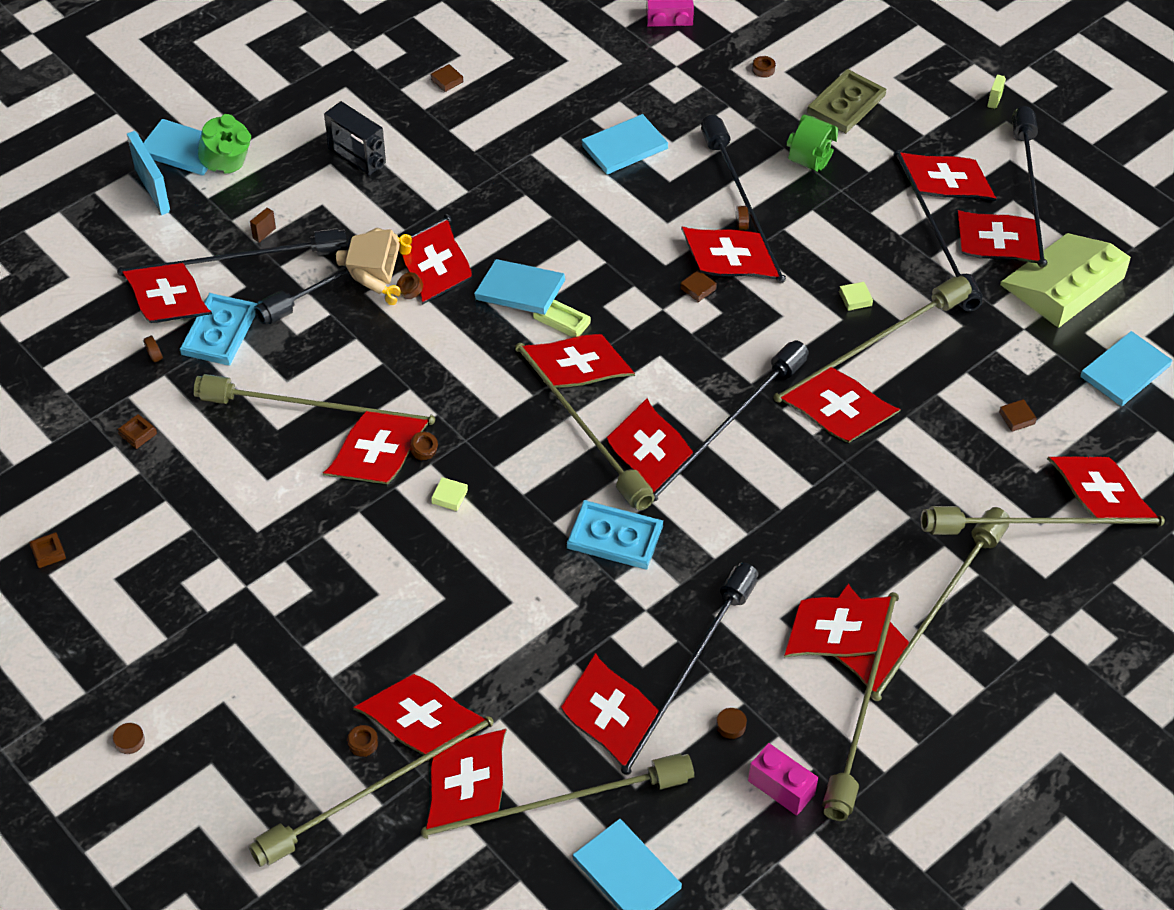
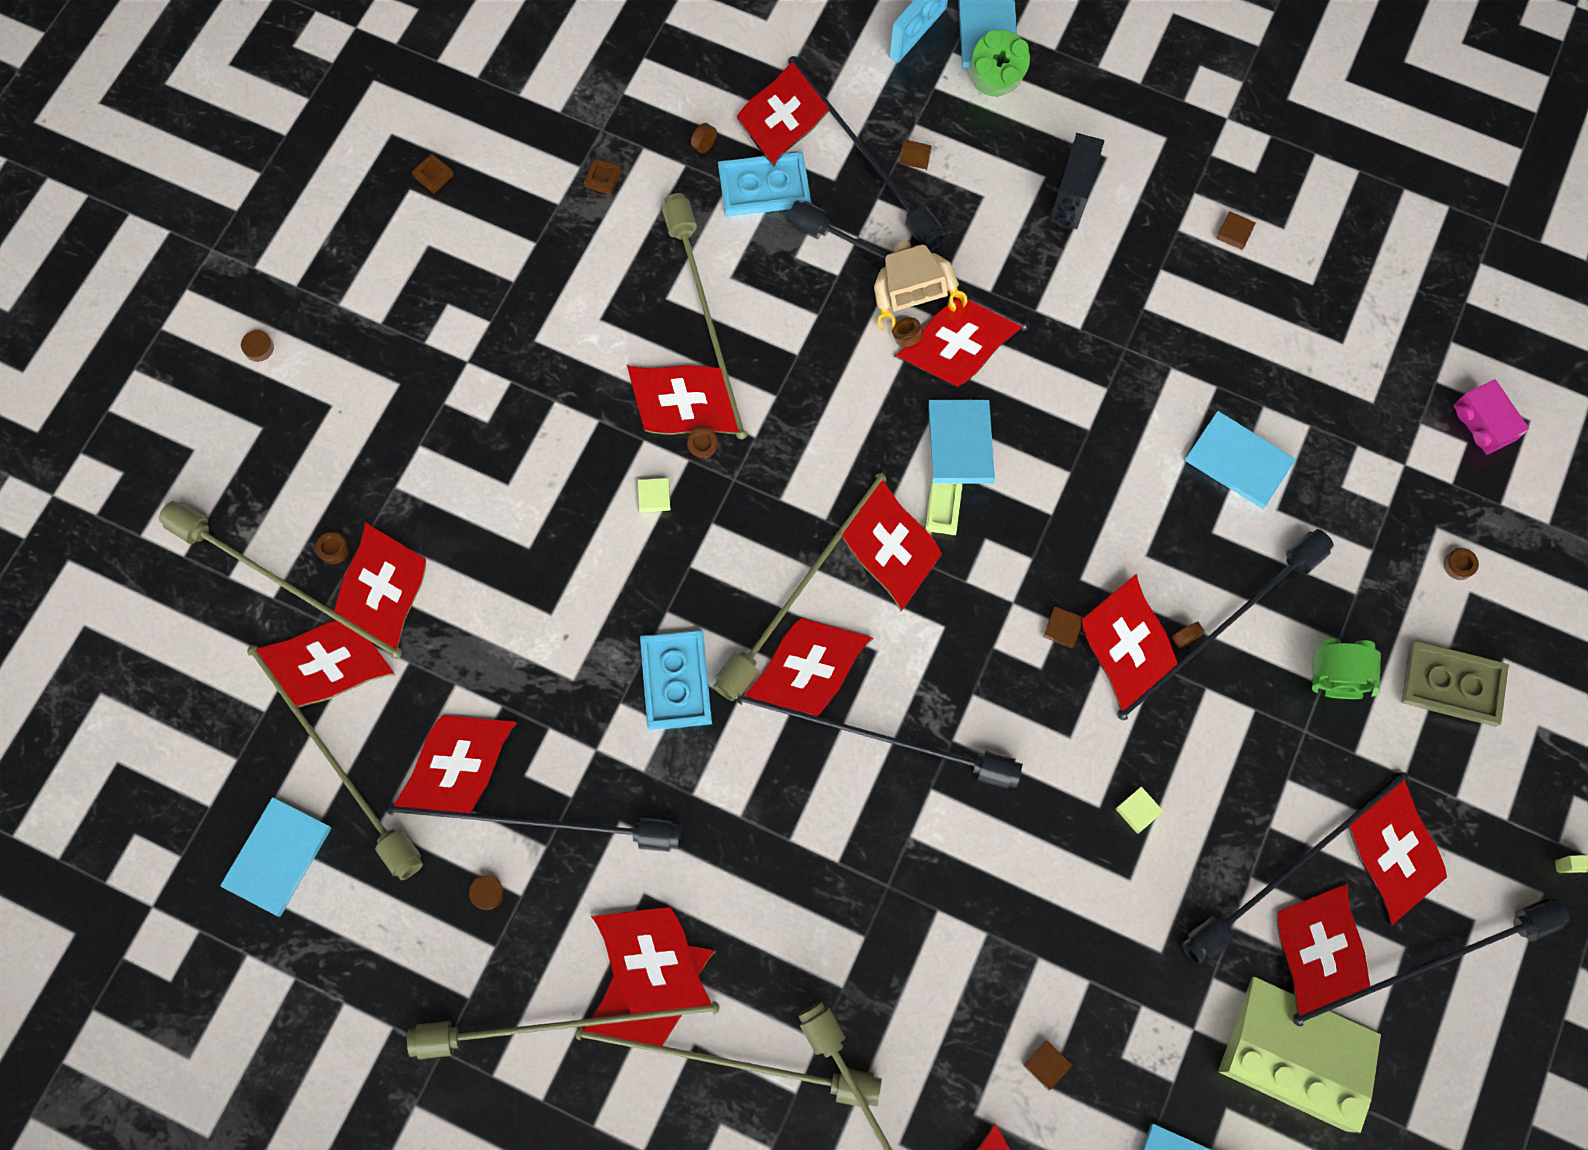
camera: 65 degrees right, 20 degrees up
dark pink brick [748,743,818,816] -> none
flag [773,276,972,443] -> none

